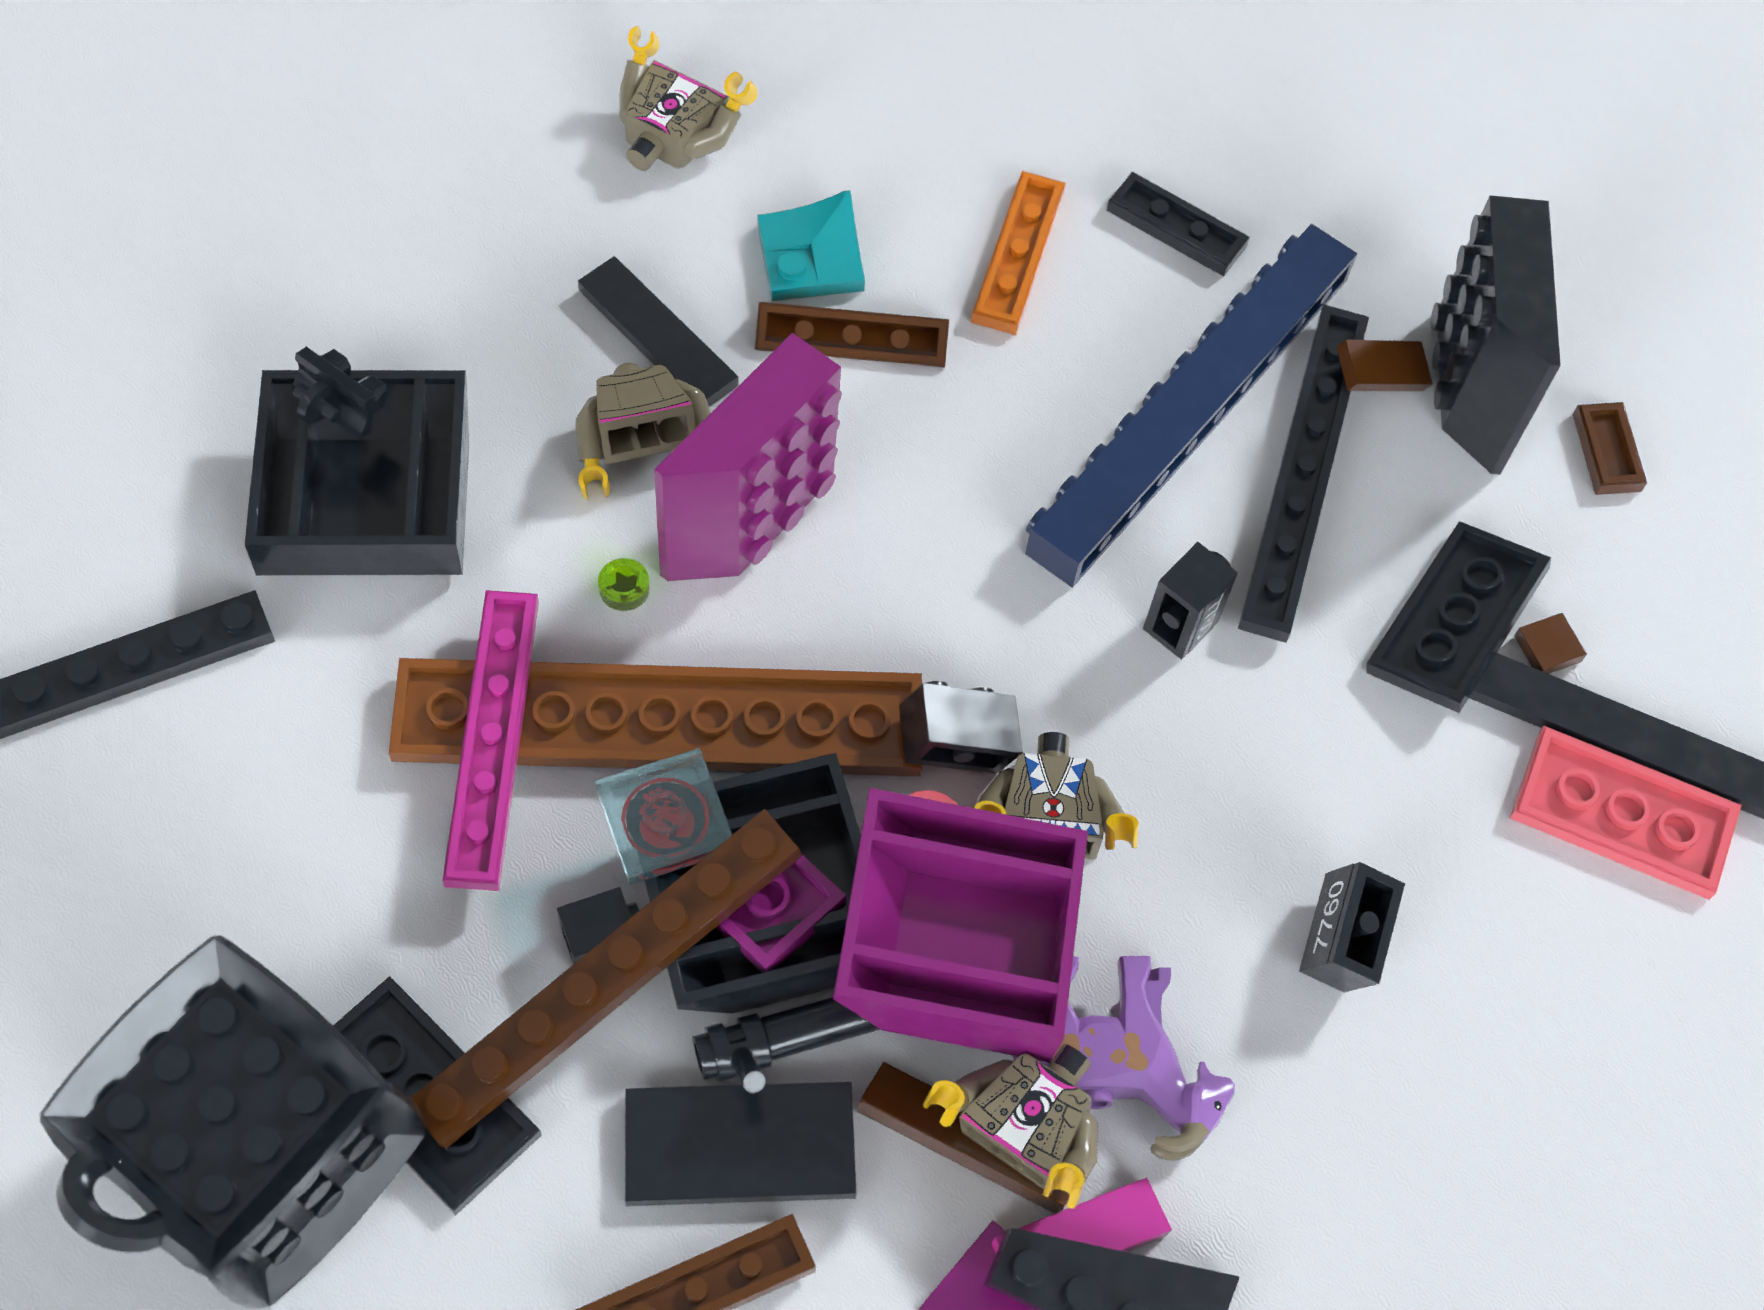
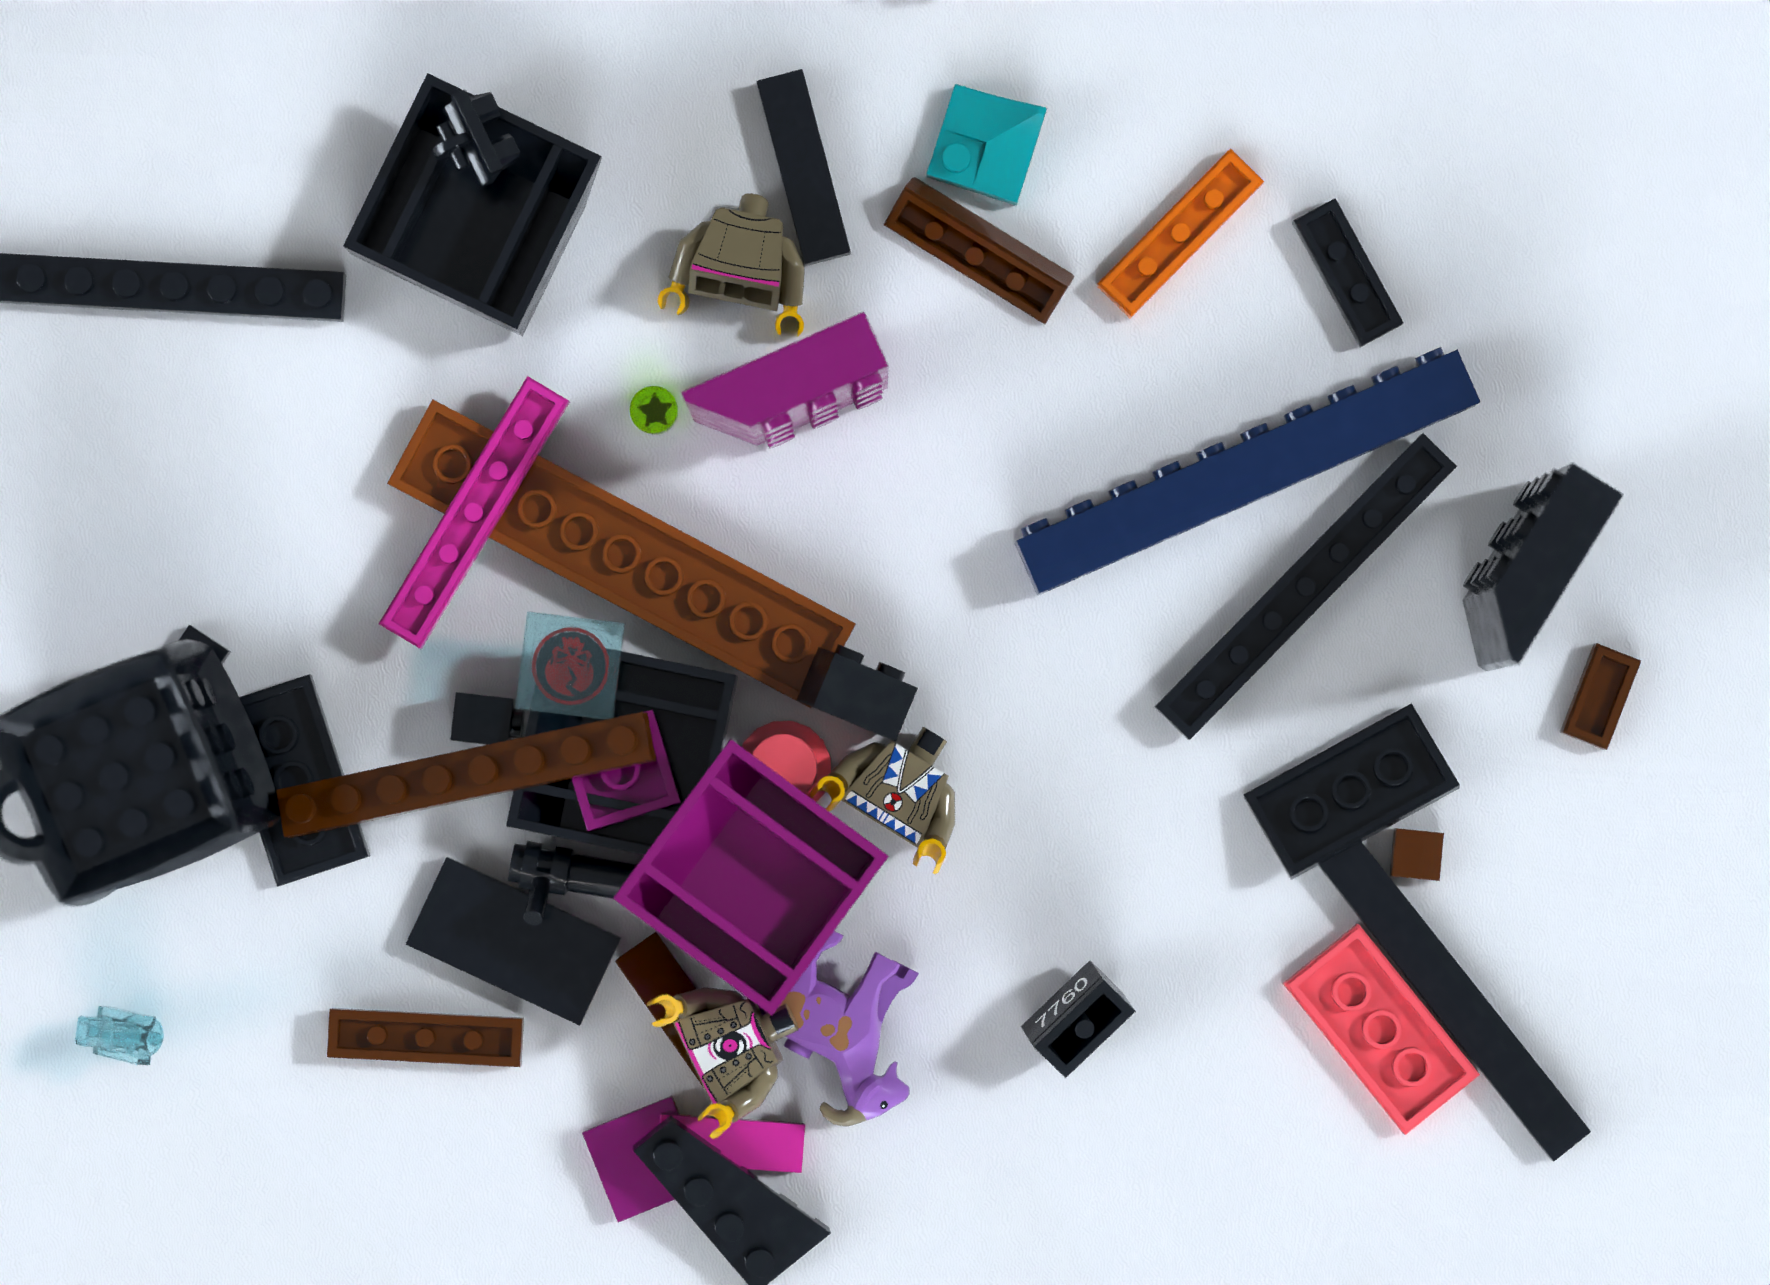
camera: 30 degrees right, 25 degrees up
black brick [1143,541,1238,660] -> none
reddish brown tile [1336,340,1433,391] -> none

